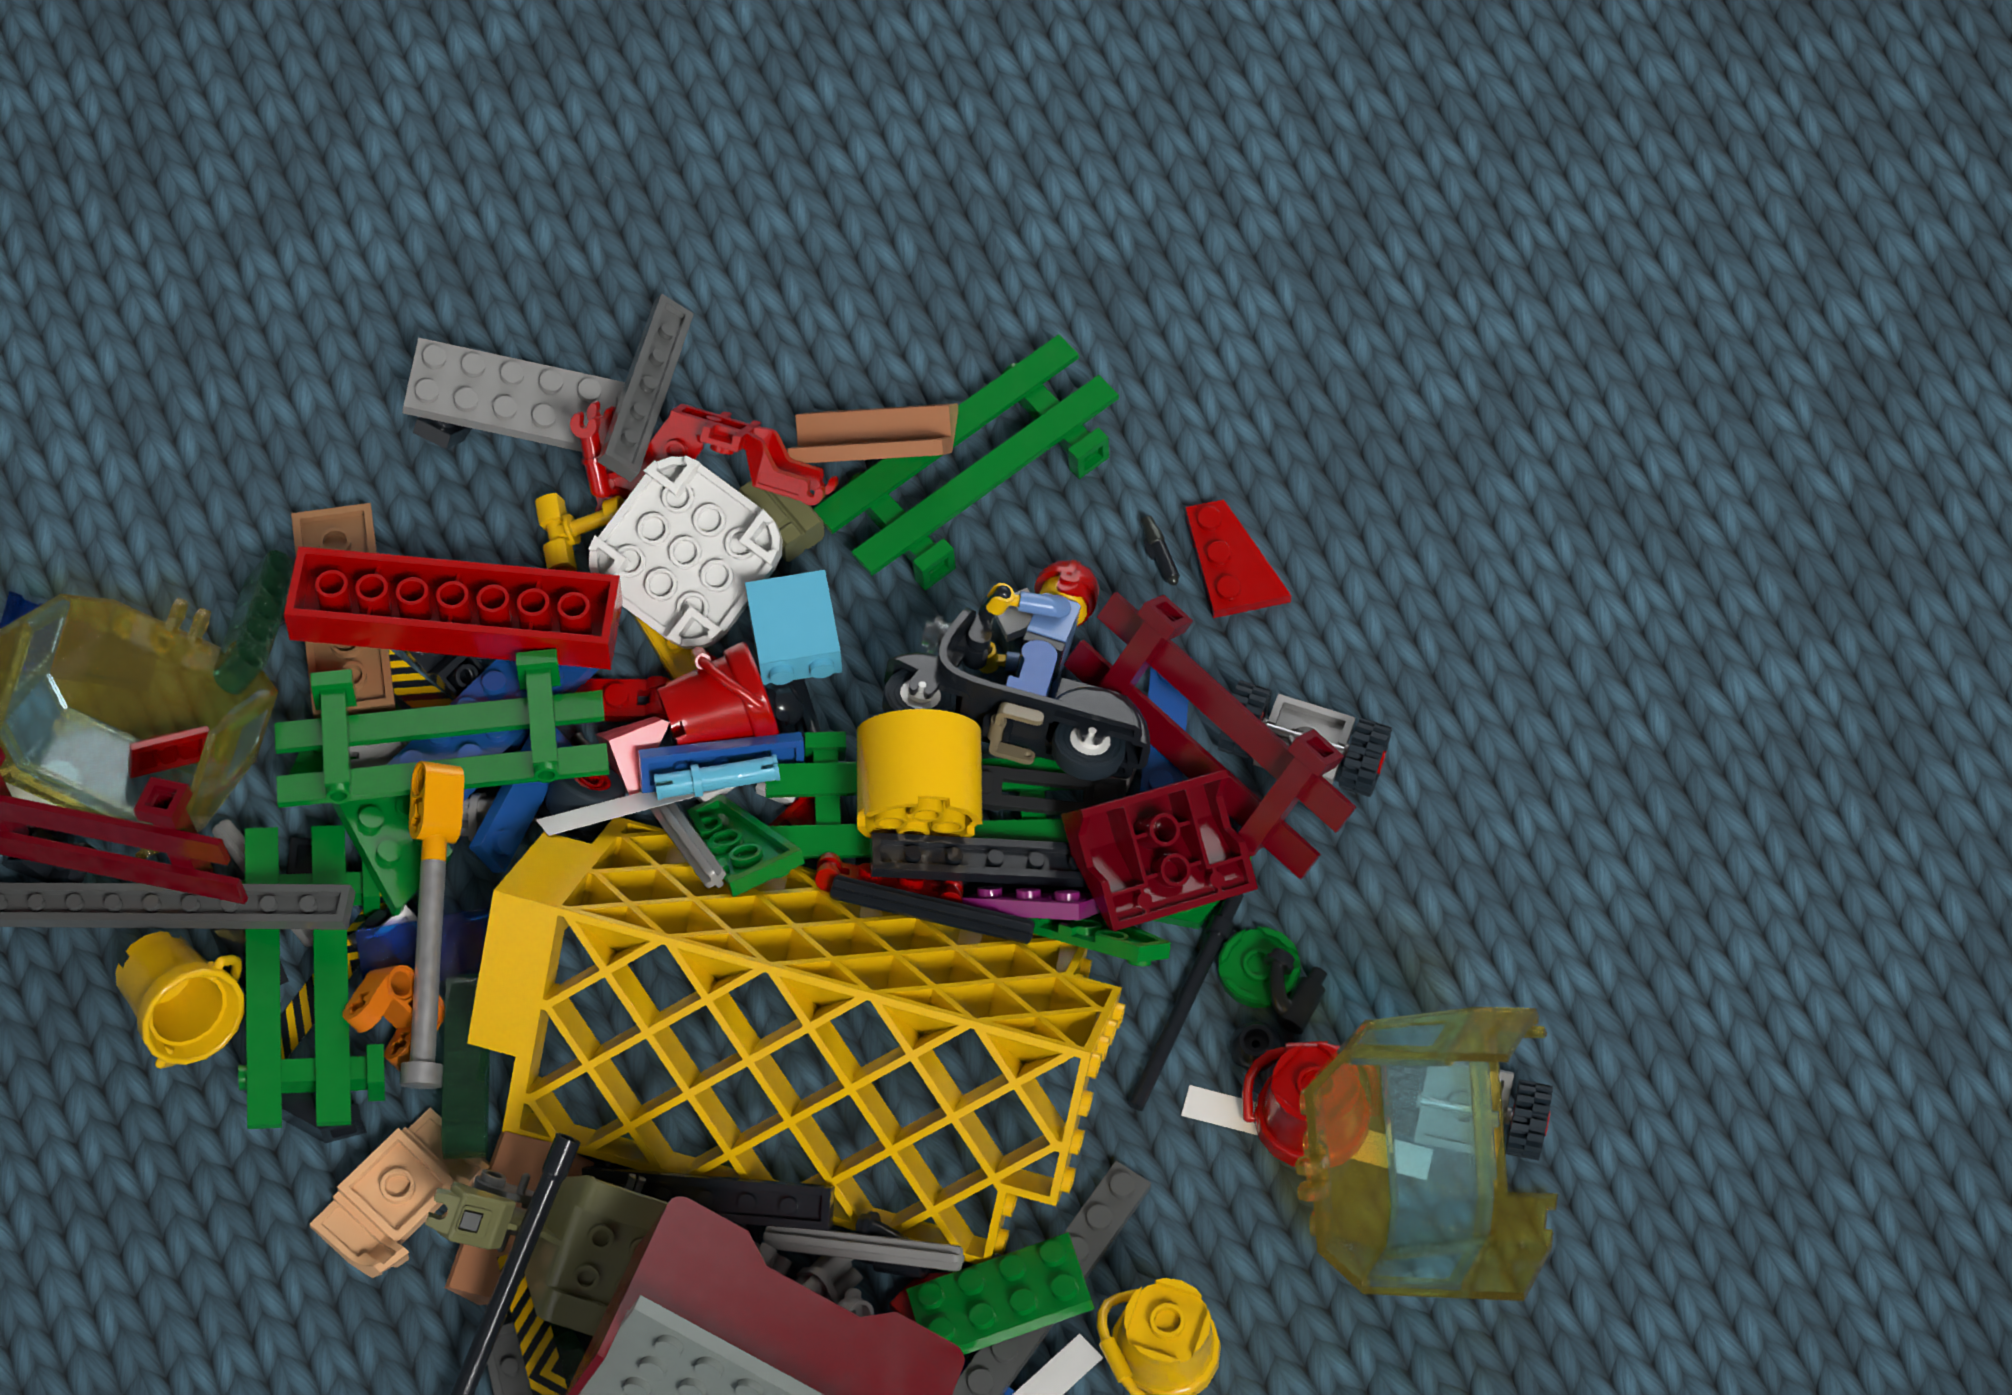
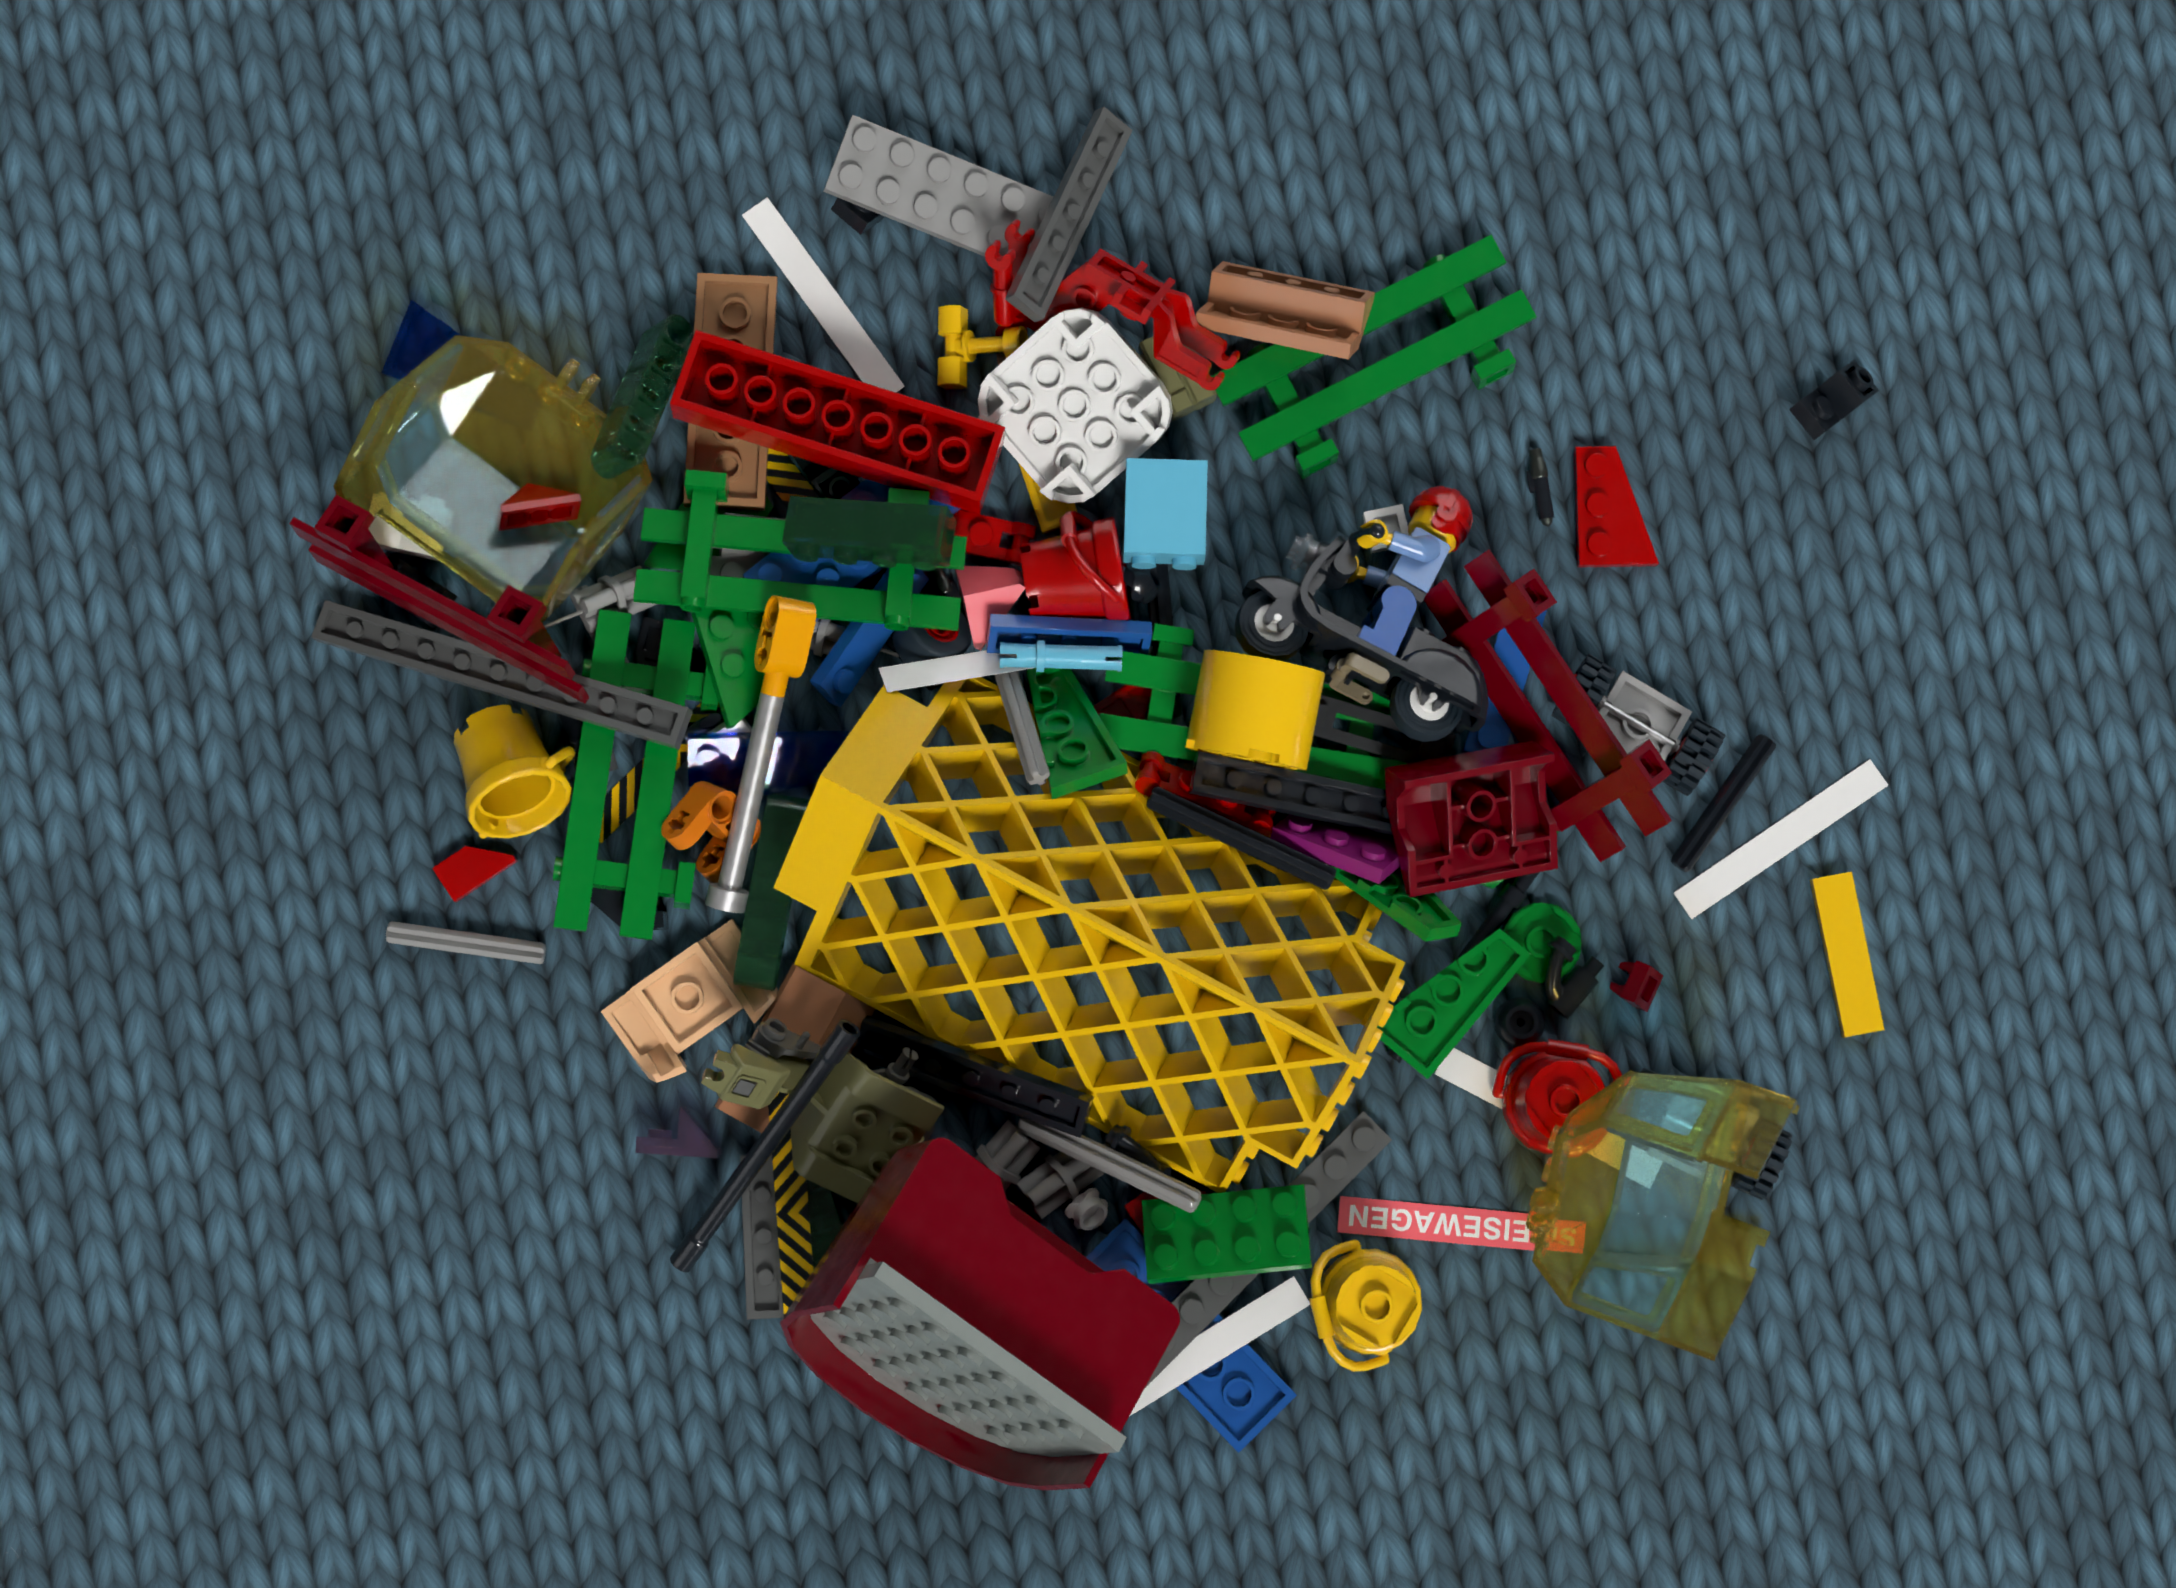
camera: 10 degrees right, 20 degrees up
none -> light grey axle [386,921,546,964]
none -> red tile [432,846,518,902]
none -> light grey piece [544,565,657,633]
none -> clear purple slope [635,1106,721,1158]
none -> white sticker [742,197,905,392]
none -> clear green brick [782,496,957,570]
none -> coral sticker [1337,1196,1582,1255]
none -> green wing [1377,928,1531,1079]
none -> dark red tile [1610,960,1663,1012]
none -> black axle [1671,734,1776,872]
none -> white sticker [1674,759,1888,919]
none -> black slope [1789,360,1879,440]
none -> yellow tile [1810,871,1884,1038]

